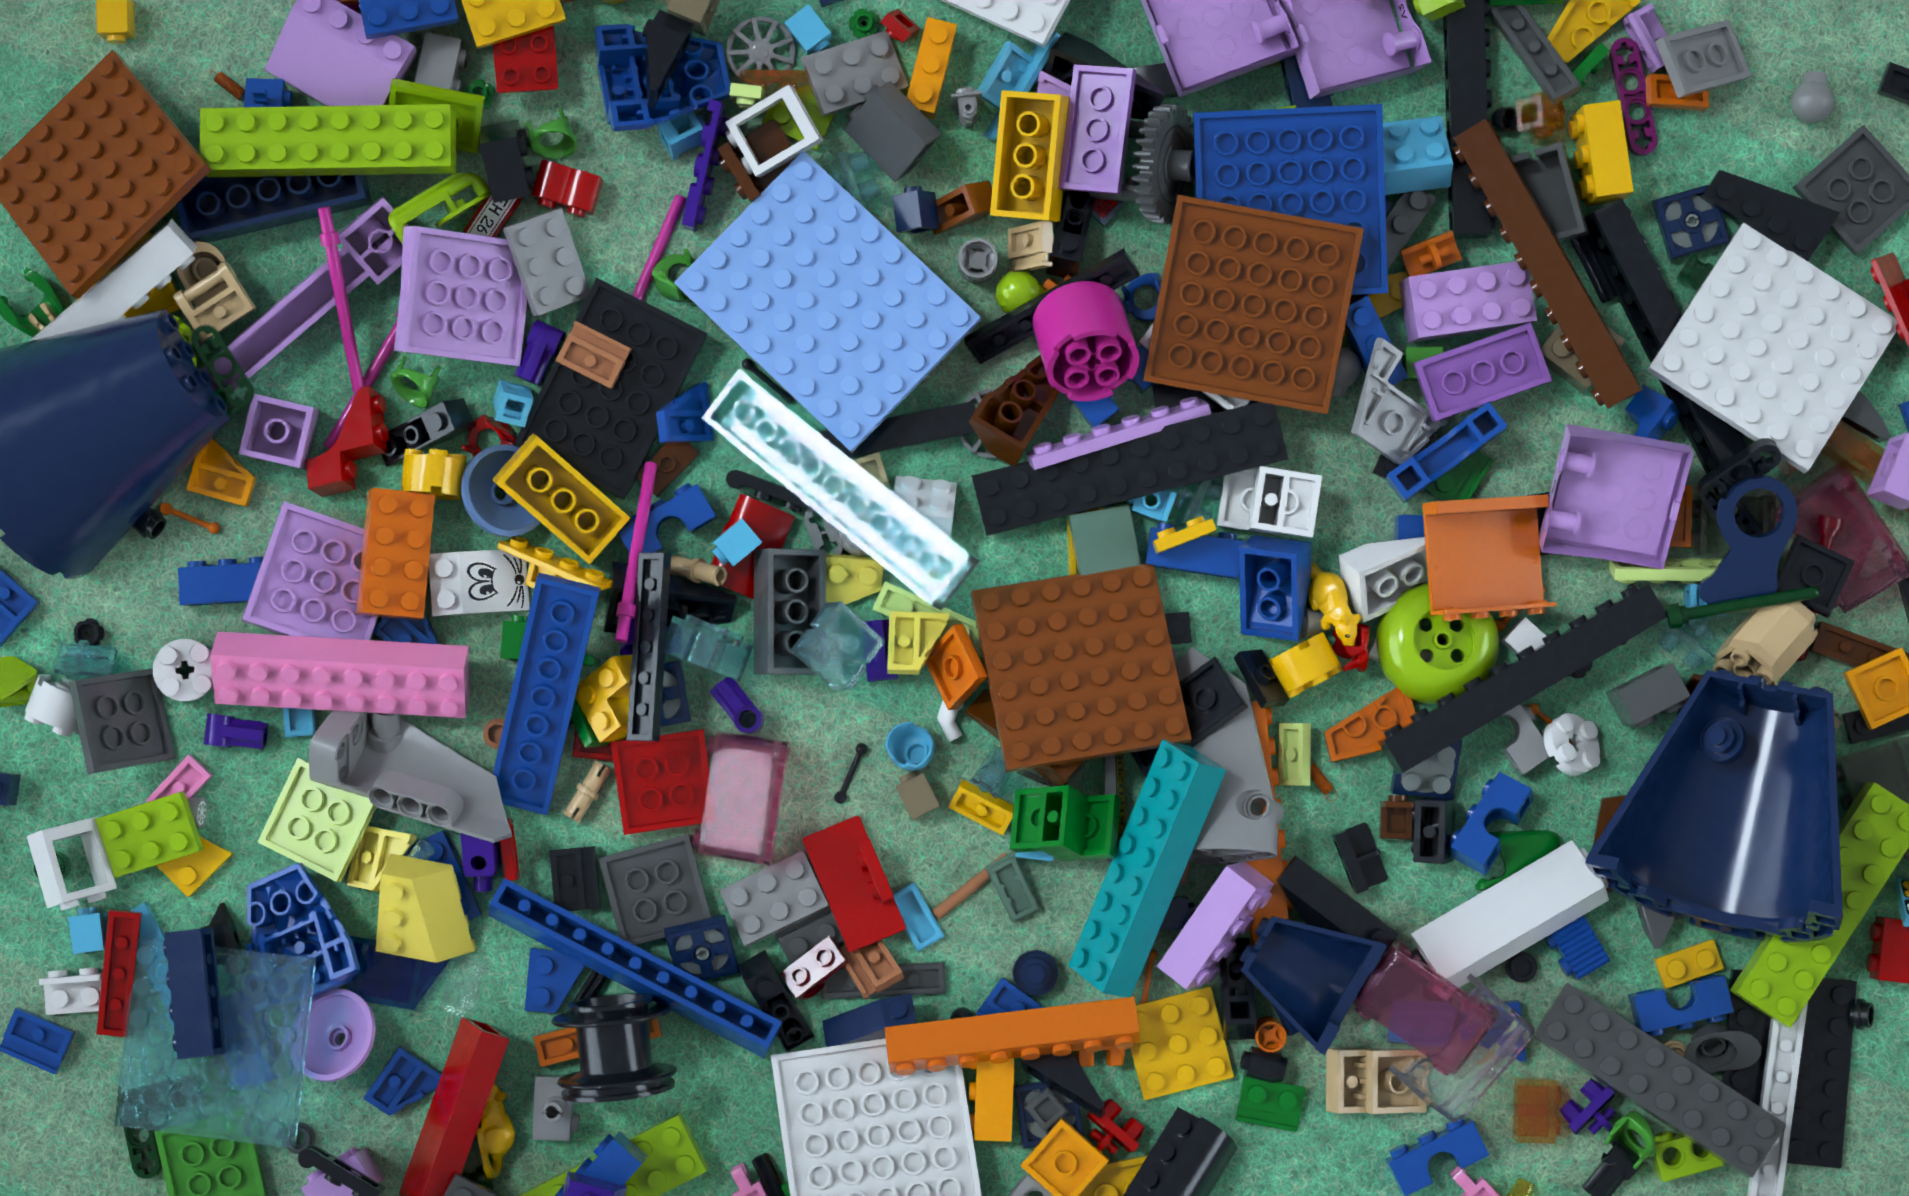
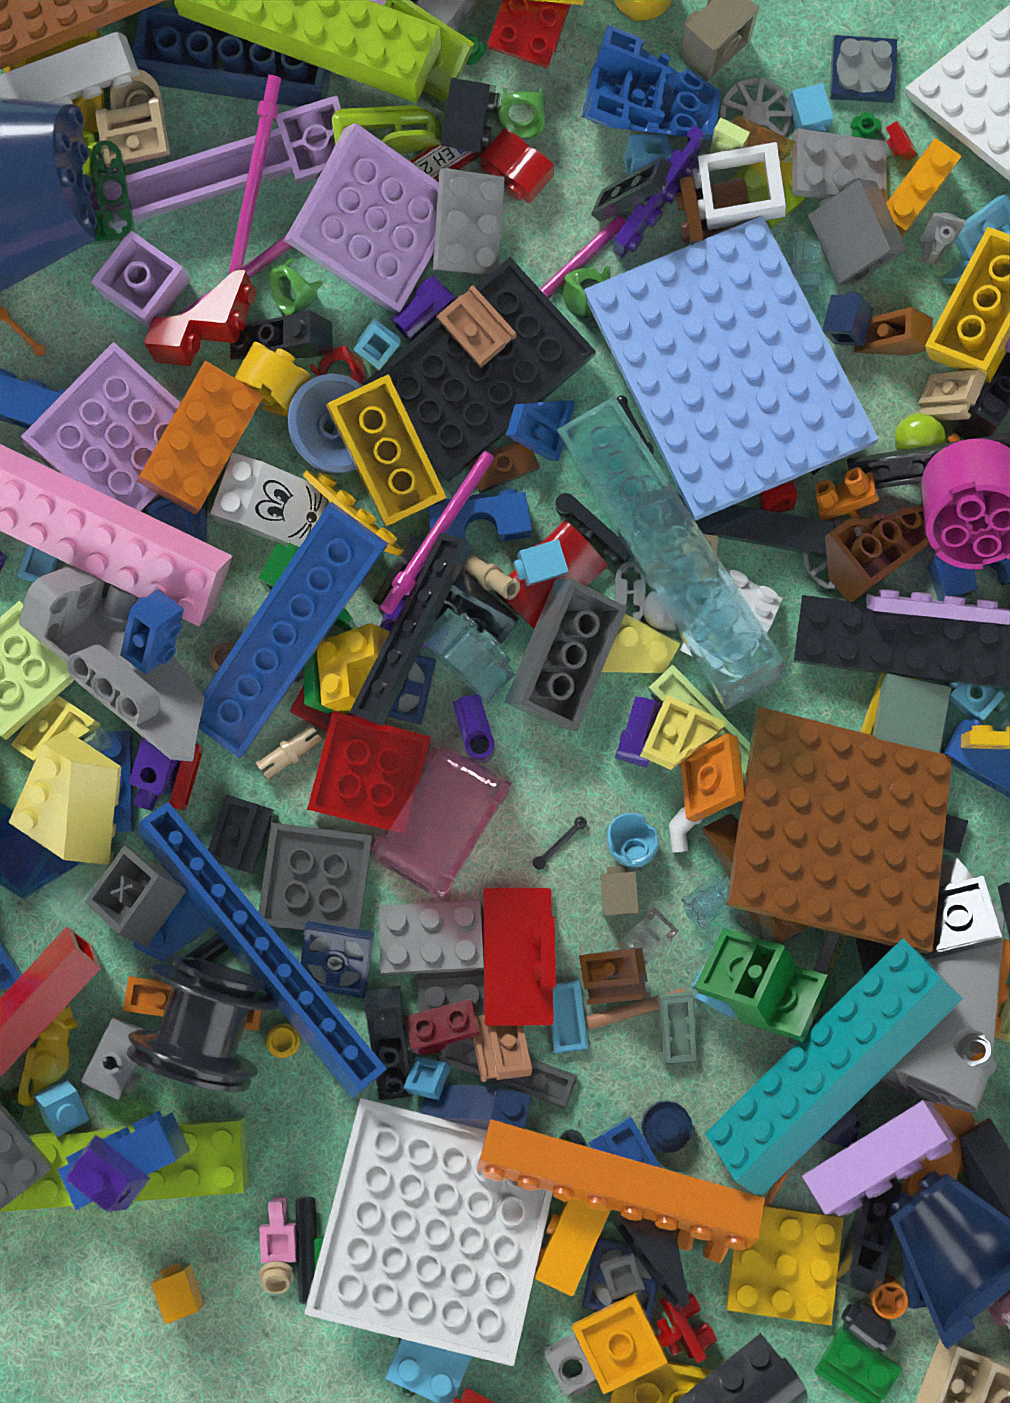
camera: 25 degrees right, 5 degrees down
light orange wing [186,438,256,507] -> none
black slope [642,9,693,109] -> none
clear light blue piece [790,601,886,690] -> none
yellow plate [948,779,1014,836] -> none
light grey wheel [958,238,998,284] -> none
none -> medium azure brick [33,1078,89,1137]
none -> dark grey brick [85,845,187,947]
none -> blue brick [120,590,184,675]
none -> yellow plate [266,1023,301,1058]
none -> dark azure plate [404,1056,451,1100]
none -> reddish brown plate [579,947,651,1005]
none -> black plate [591,157,671,222]
none -> clear brick [617,907,679,966]
none -> red plate [759,482,797,513]
none -> orange hips [815,467,879,521]

